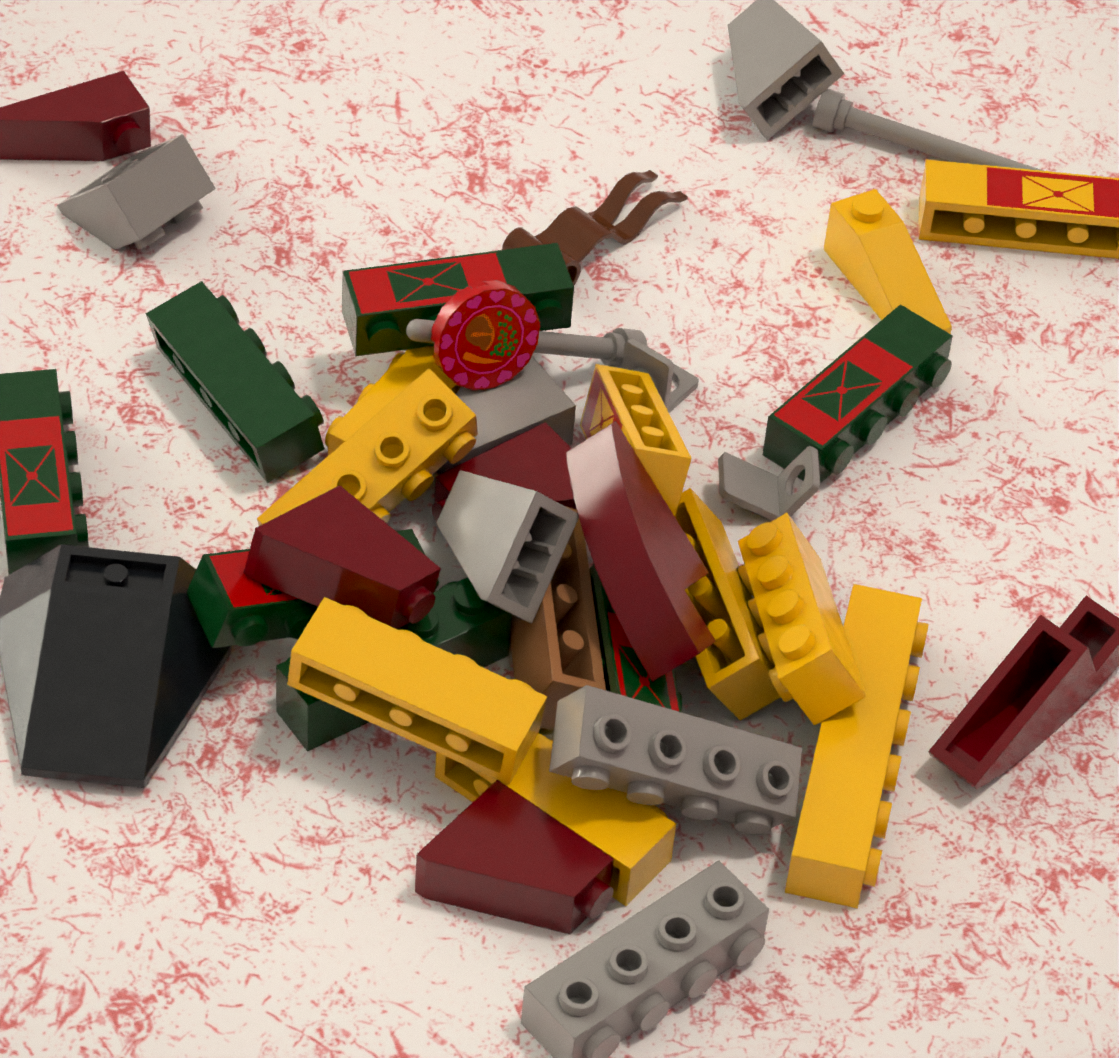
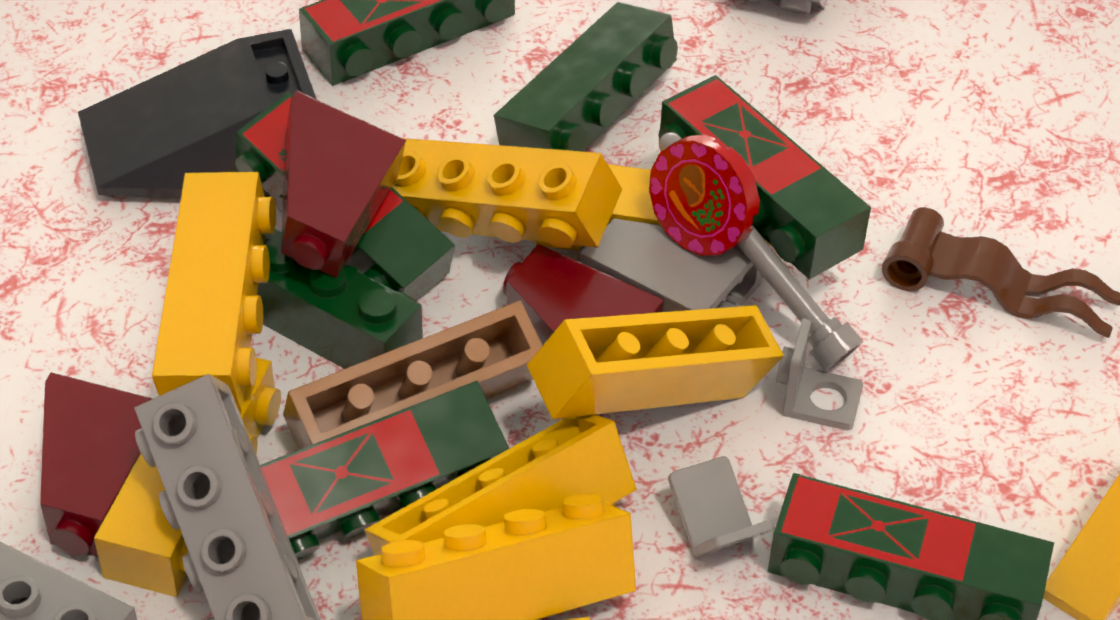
camera: 70 degrees right, 0 degrees up
light grey slope [436,470,579,623] -> none
dark red slope [566,421,716,681] -> none

